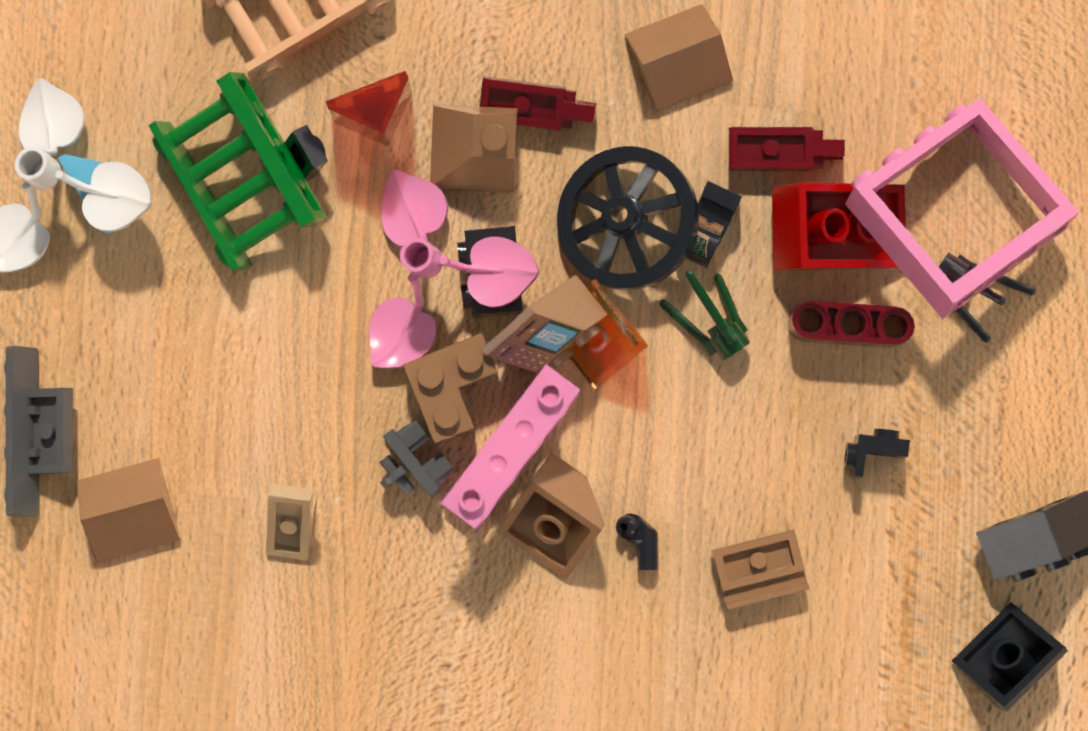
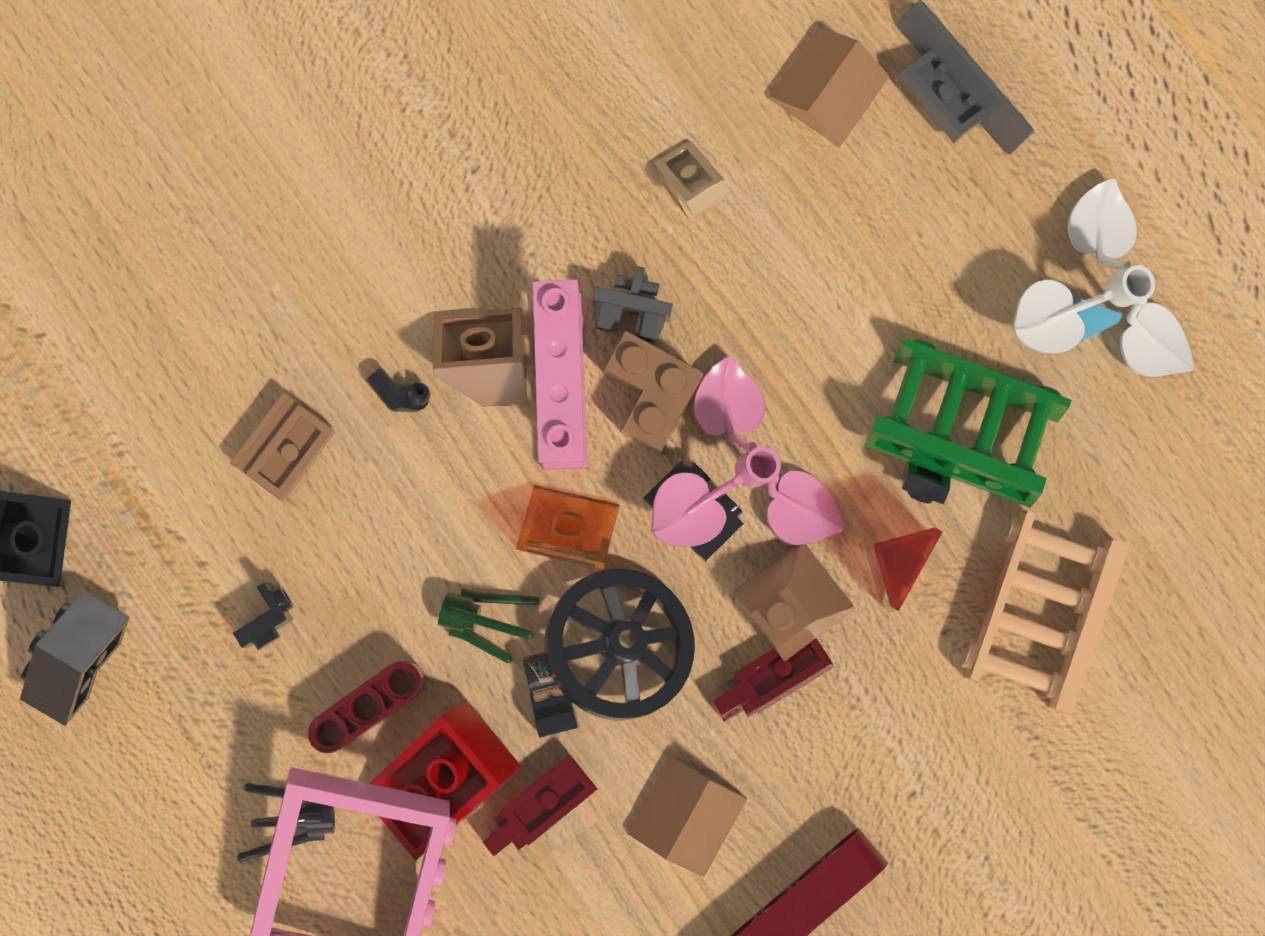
camera: 155 degrees right, 0 degrees up
medium nougat slope [481,275,608,373] -> none

